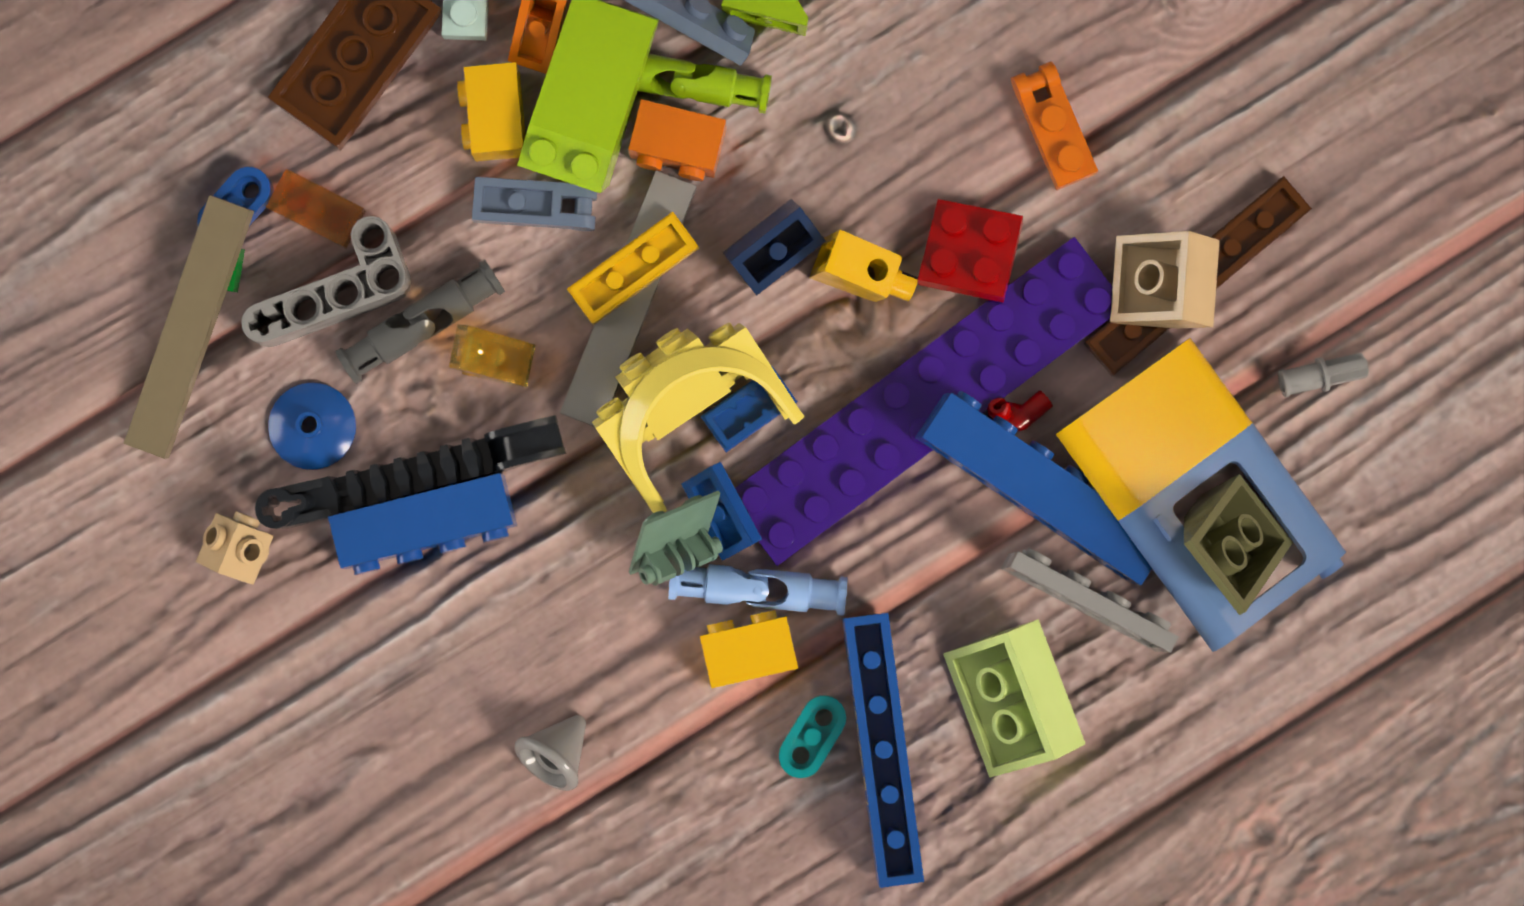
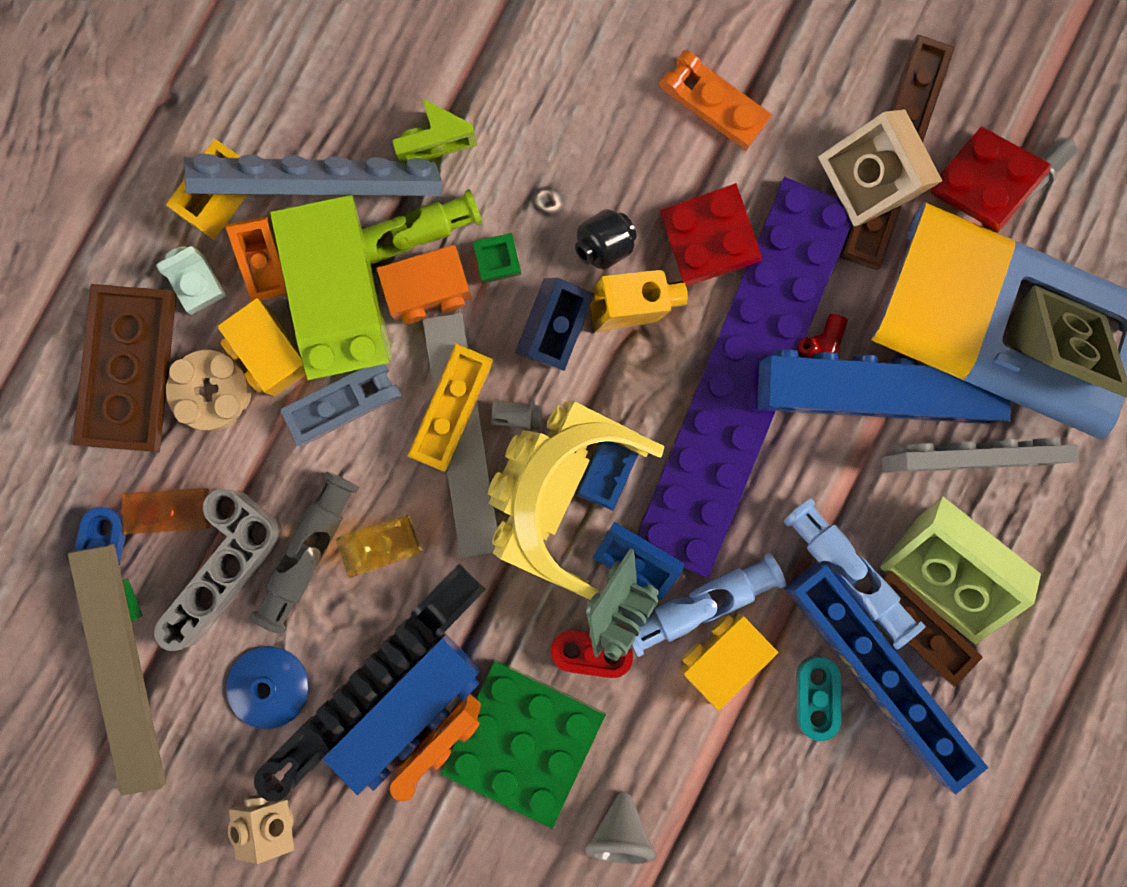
camera: 30 degrees left, 0 degrees up
none -> tan plate [166,350,251,431]
none -> orange plate [390,694,481,802]
none -> green plate [440,659,606,829]
none -> green plate [473,233,521,284]
none -> light grey pin [491,399,543,431]
none -> red plate [551,629,633,678]
none -> black head [575,209,637,270]
none -> light blue piece [784,498,926,651]
none -> reddish brown plate [865,570,983,687]
none -> red plate [930,126,1051,232]

